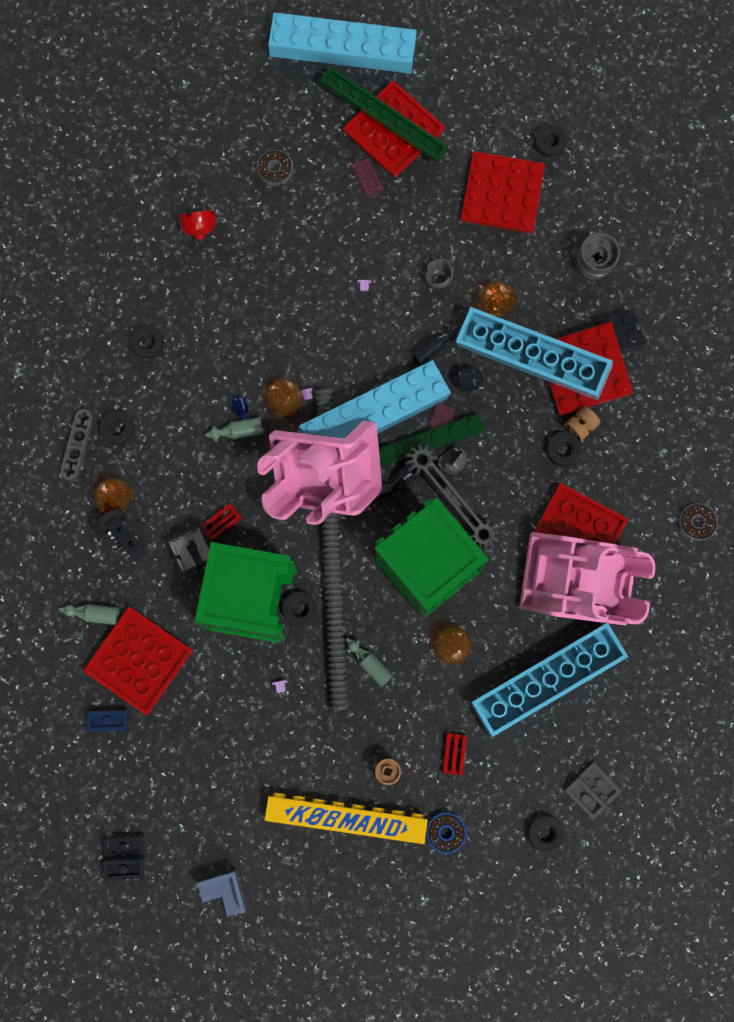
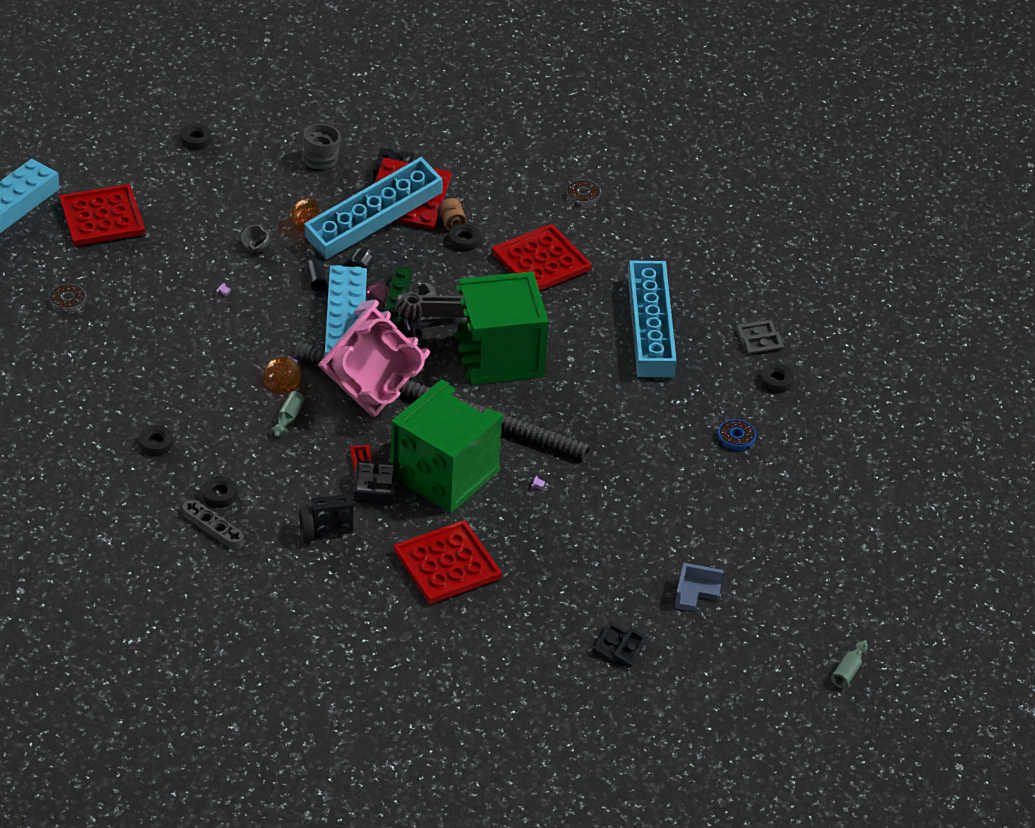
camera: 65 degrees left, 35 degrees down
sand green wheel [60,604,120,625] -> none
dark blue plate [87,710,128,732] -> none
clear orange cylinder [94,478,134,515] -> none
red cylinder [178,210,216,240] -> none
clear blue cylinder [232,396,249,420] -> none
yellow brick [265,793,428,844] -> none
dark green plate [320,66,449,163] -> none
sand green wheel [346,638,394,687] -> none
clear pink tile [352,157,384,198] -> none
medium nougat wheel [375,759,401,785] -> none
clear orange cylinder [433,626,472,665] -> none
red tile [443,733,467,776] -> none
red plate [461,151,545,234] -> none
bright pink piece [520,532,655,625] -> none

